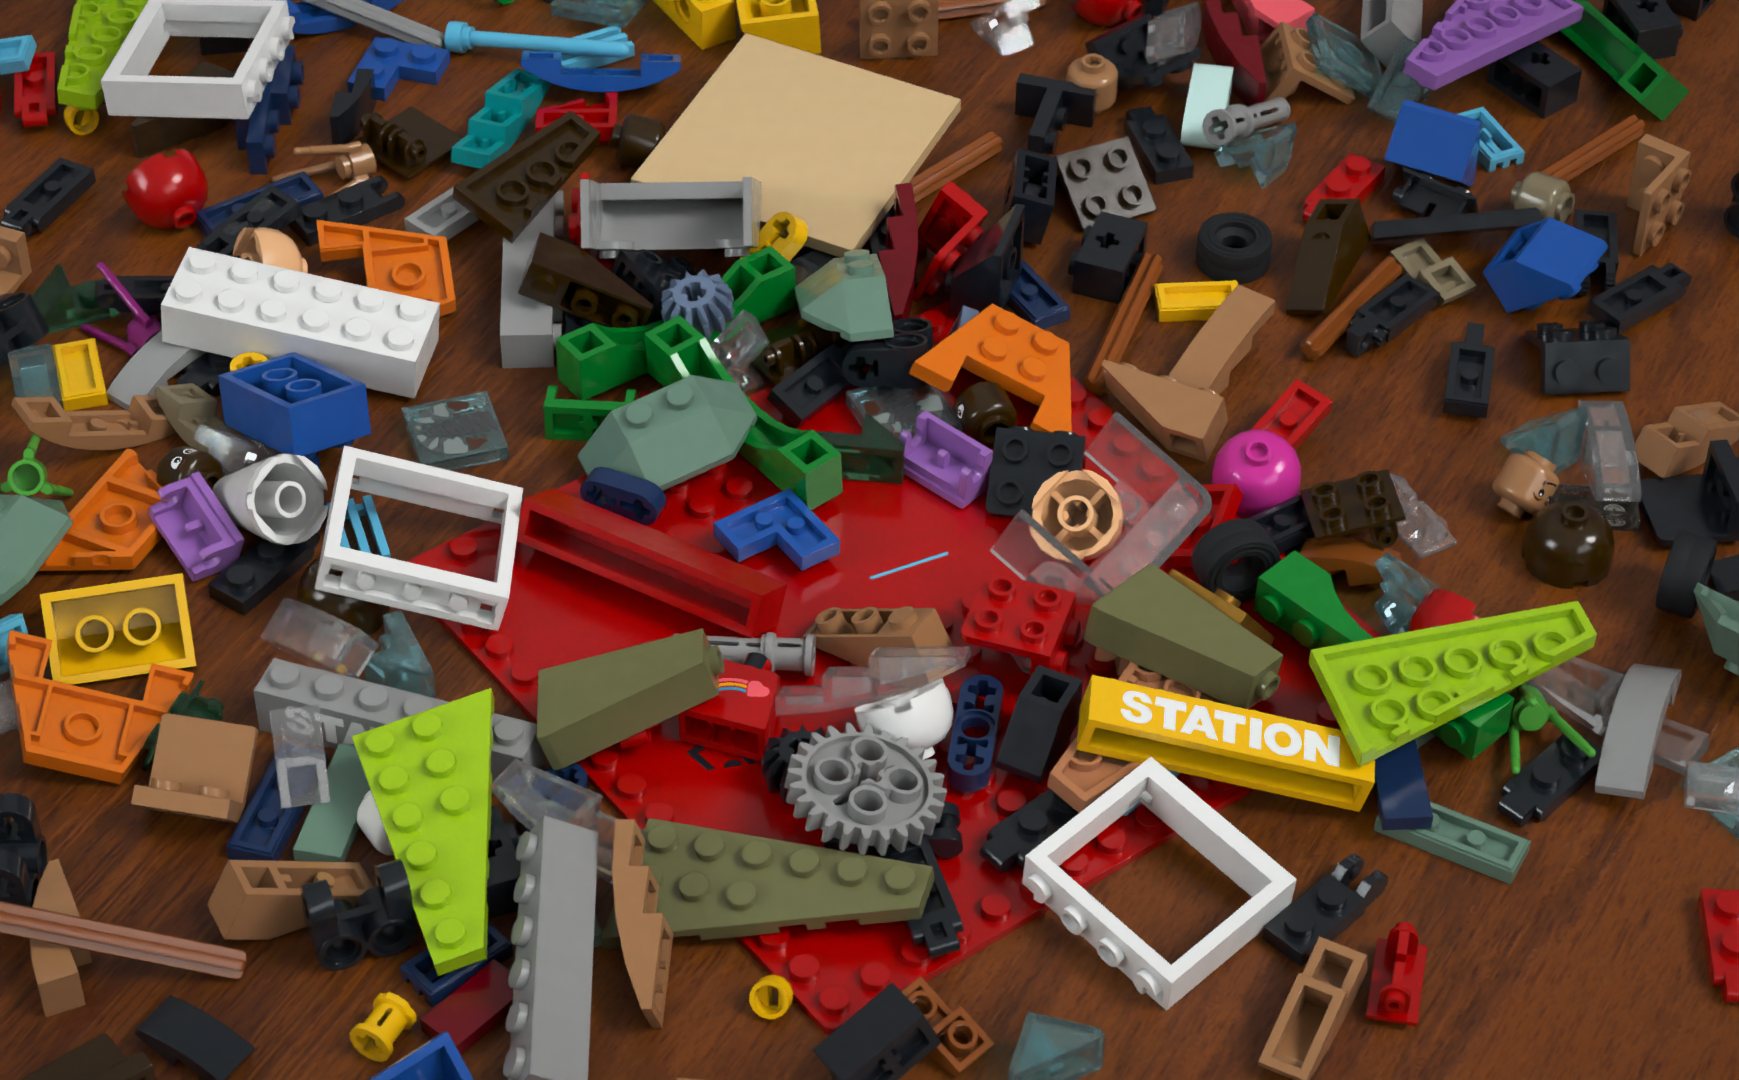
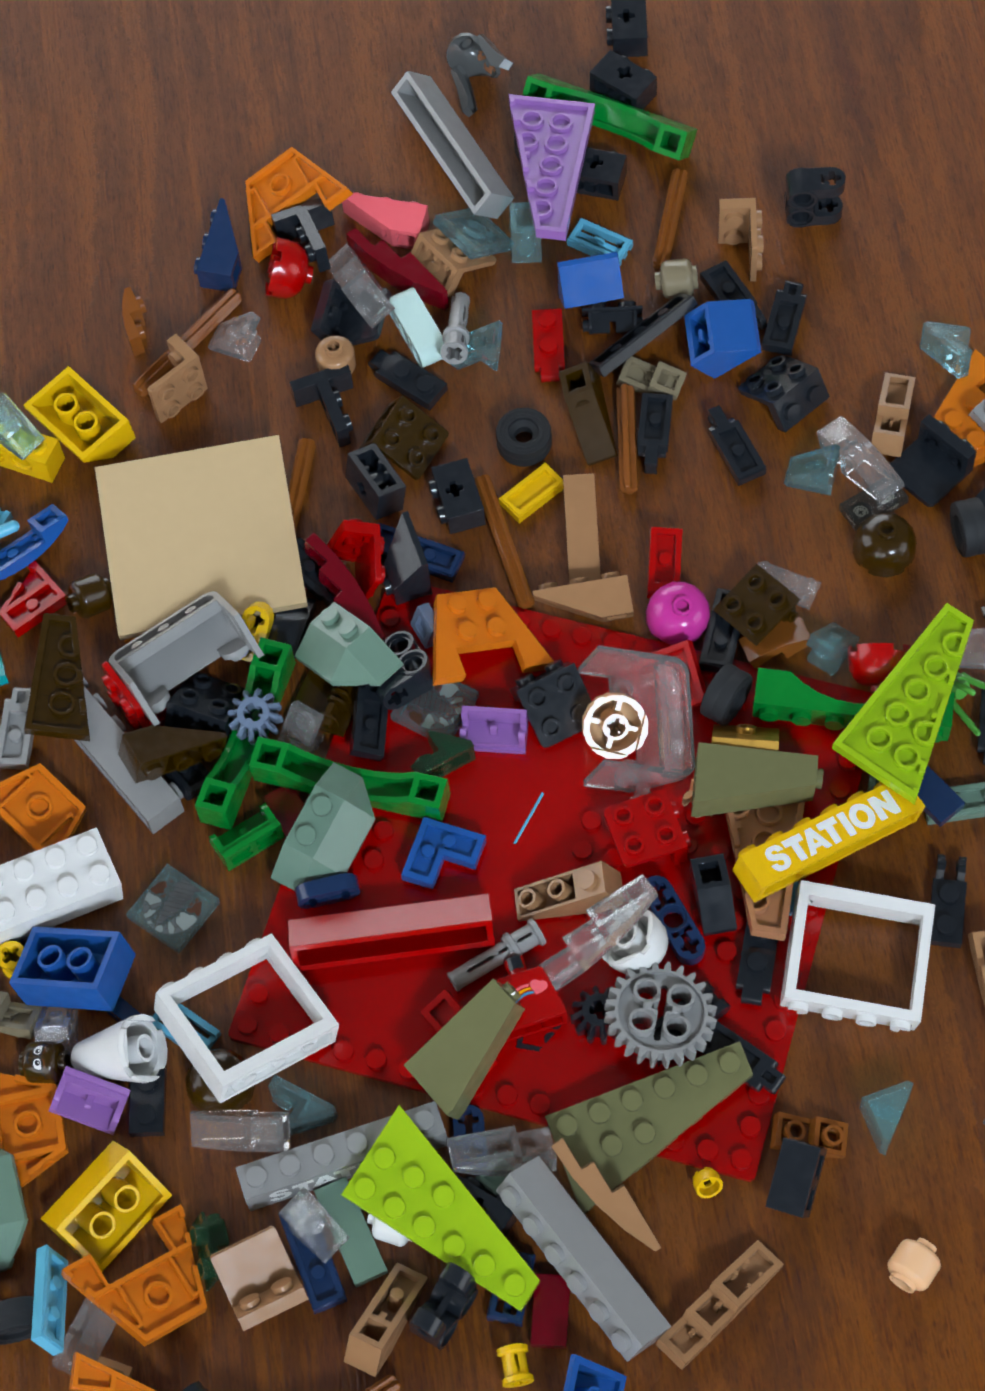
camera: 30 degrees left, 20 degrees up
dark brown head [953,381,1018,447] -> none
medium nougat head [1492,449,1560,519] -> none

